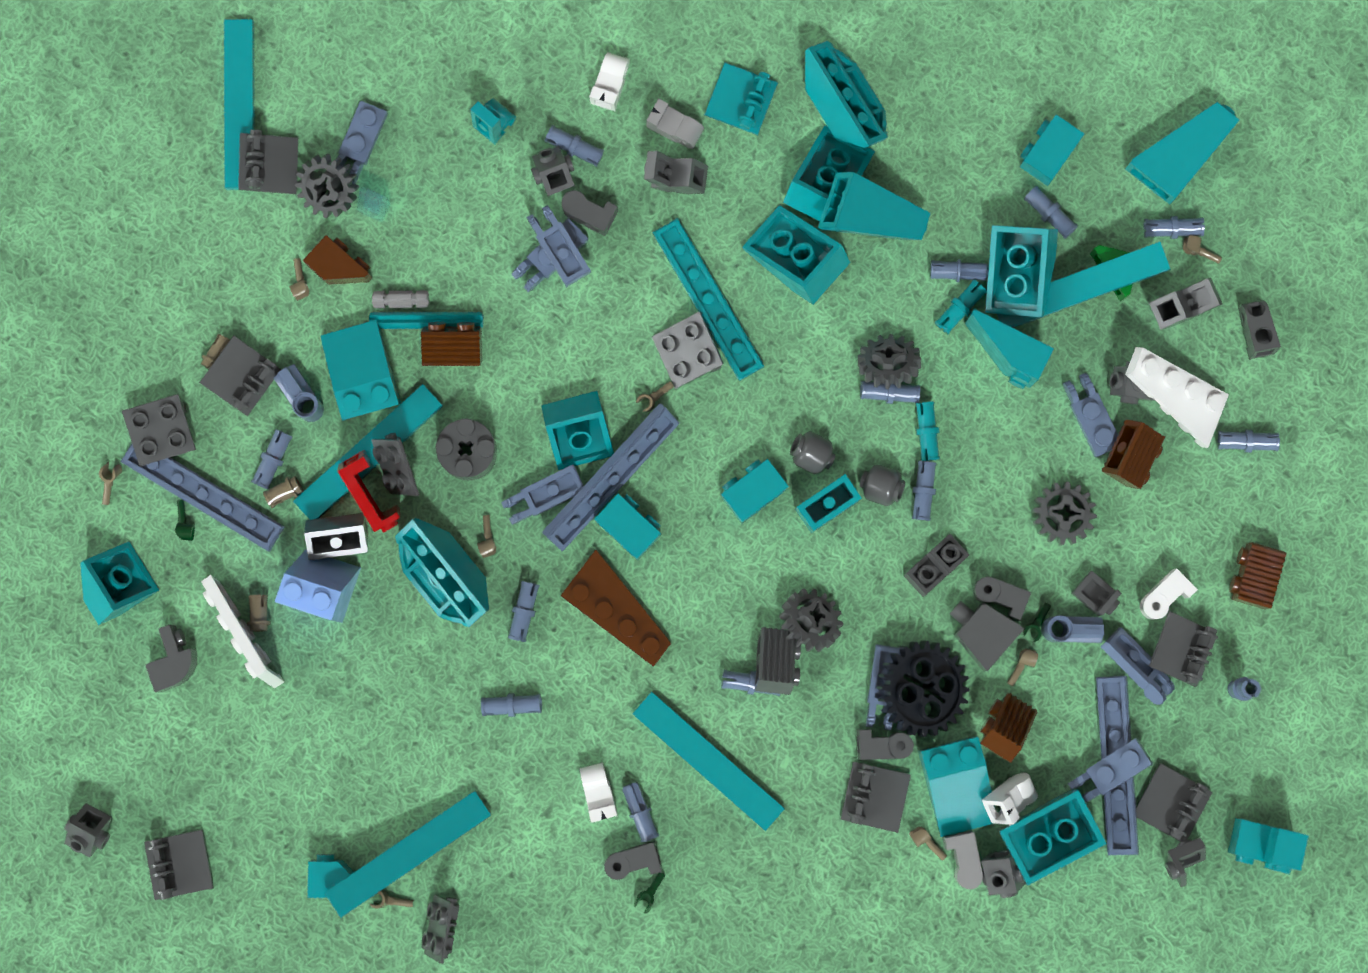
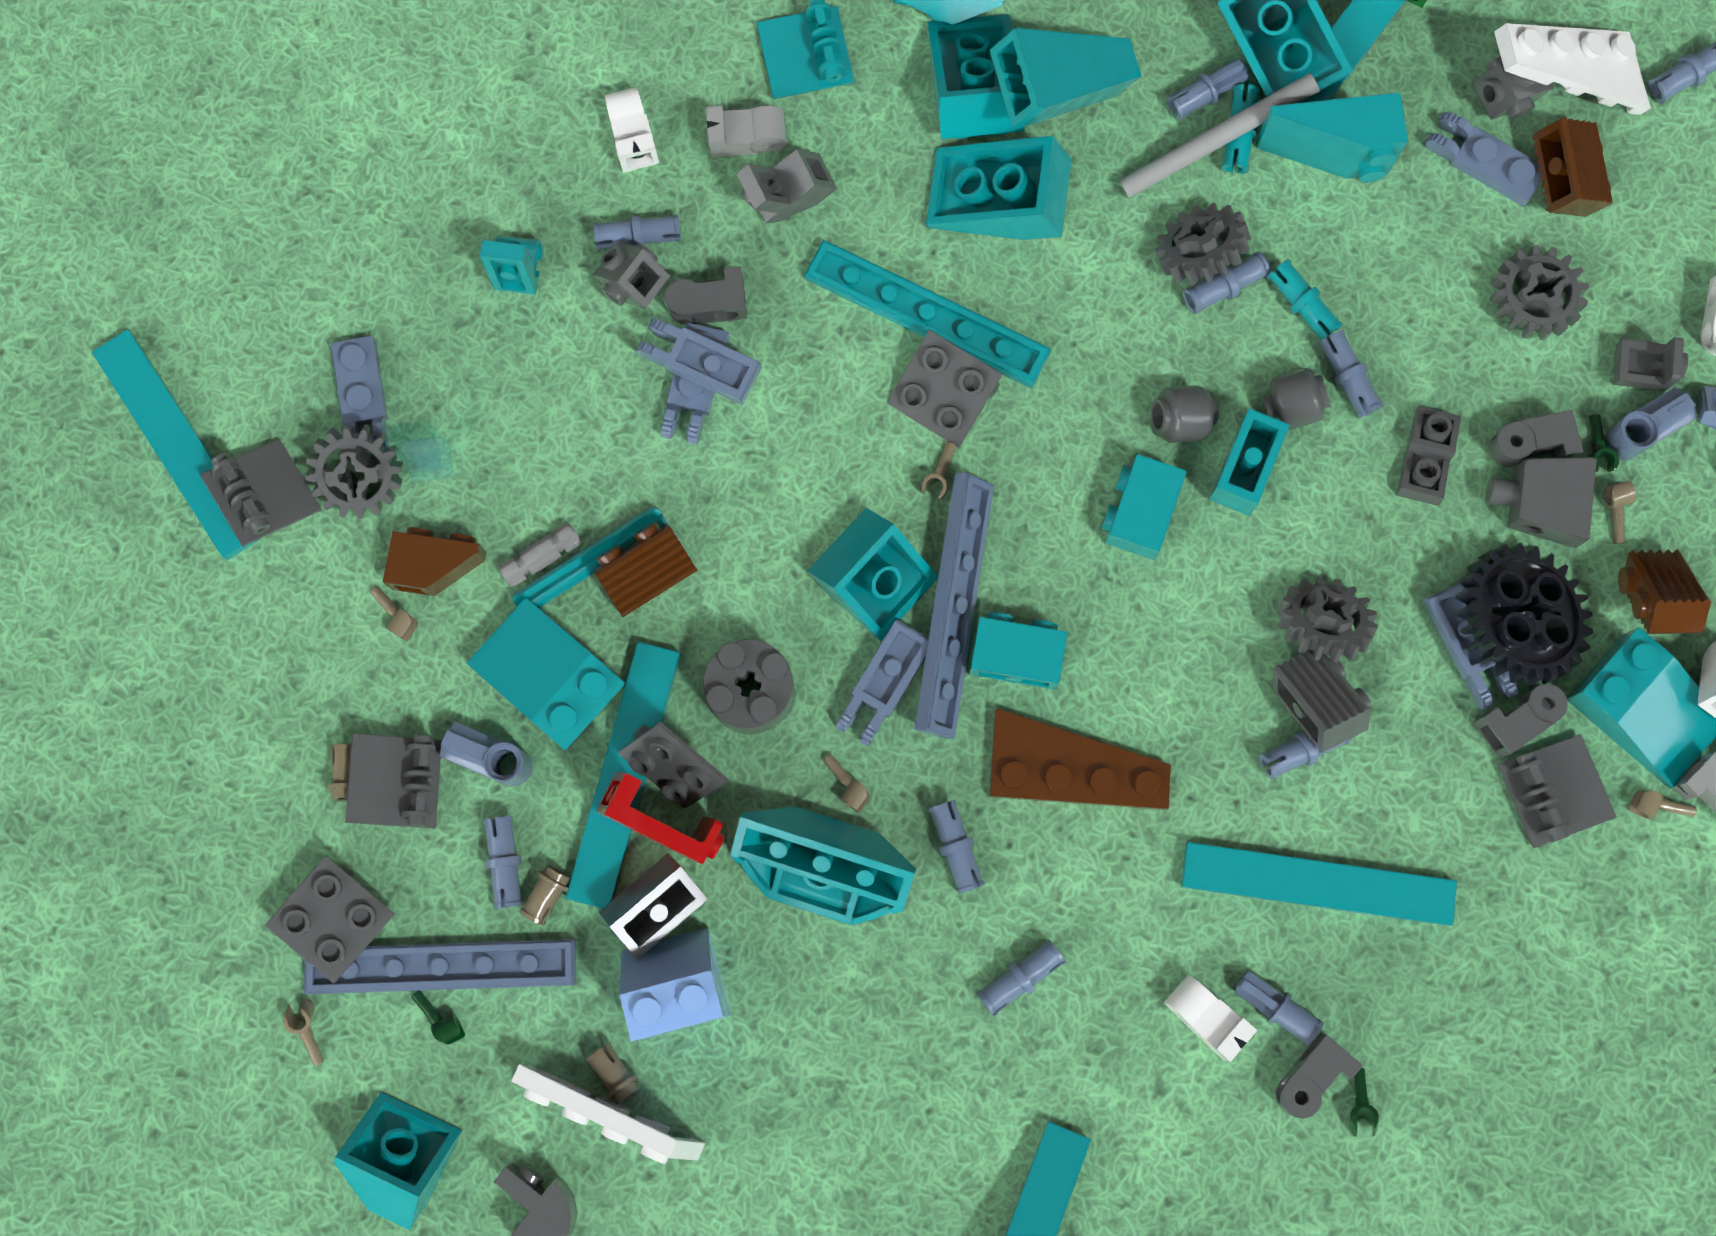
camera: 30 degrees left, 5 degrees down
none -> light grey piece [1119,73,1320,199]

